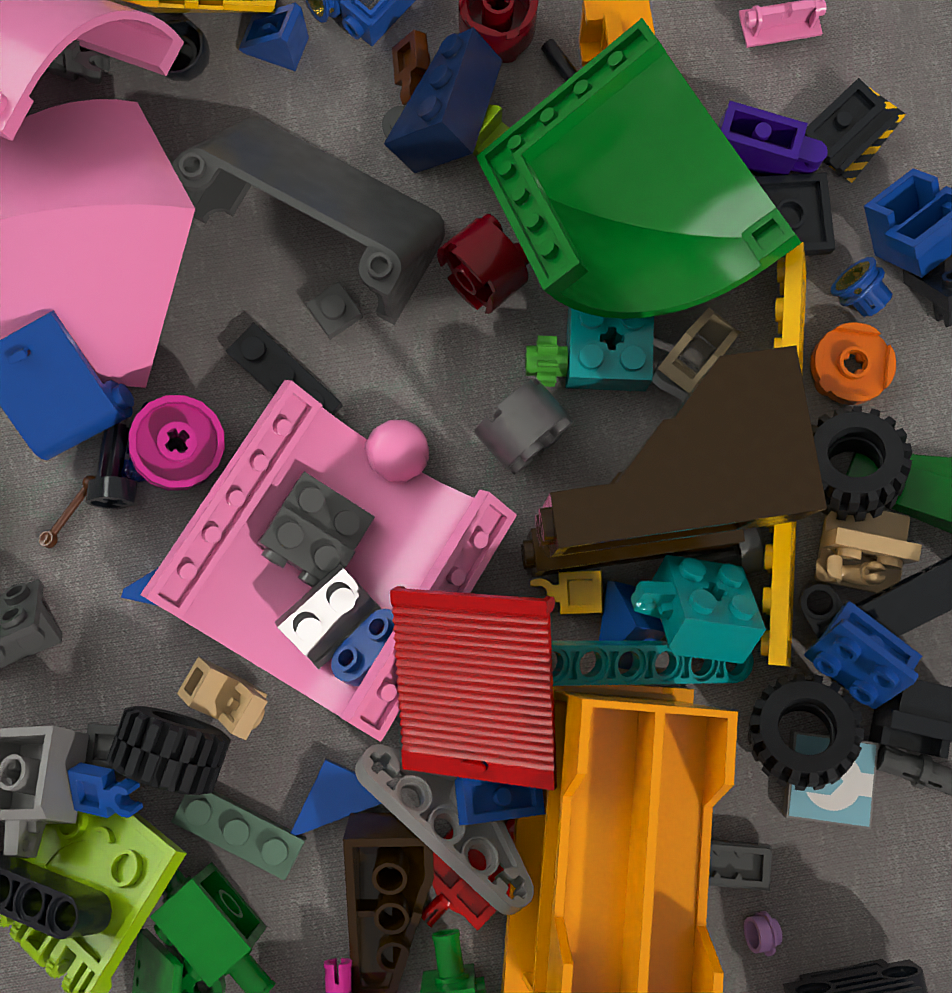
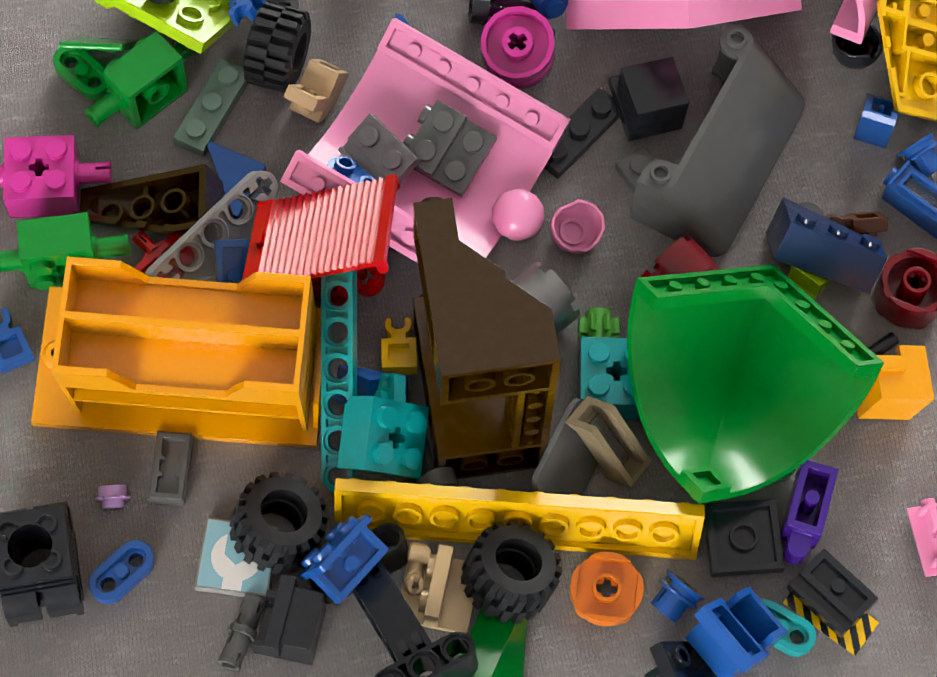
camera: 90 degrees right, 15 degrees down
none -> blue plate [88,540,155,604]
none -> bright pink hair [550,199,605,255]
none -> black plate [608,57,689,141]
none -> teal plate [761,599,816,657]

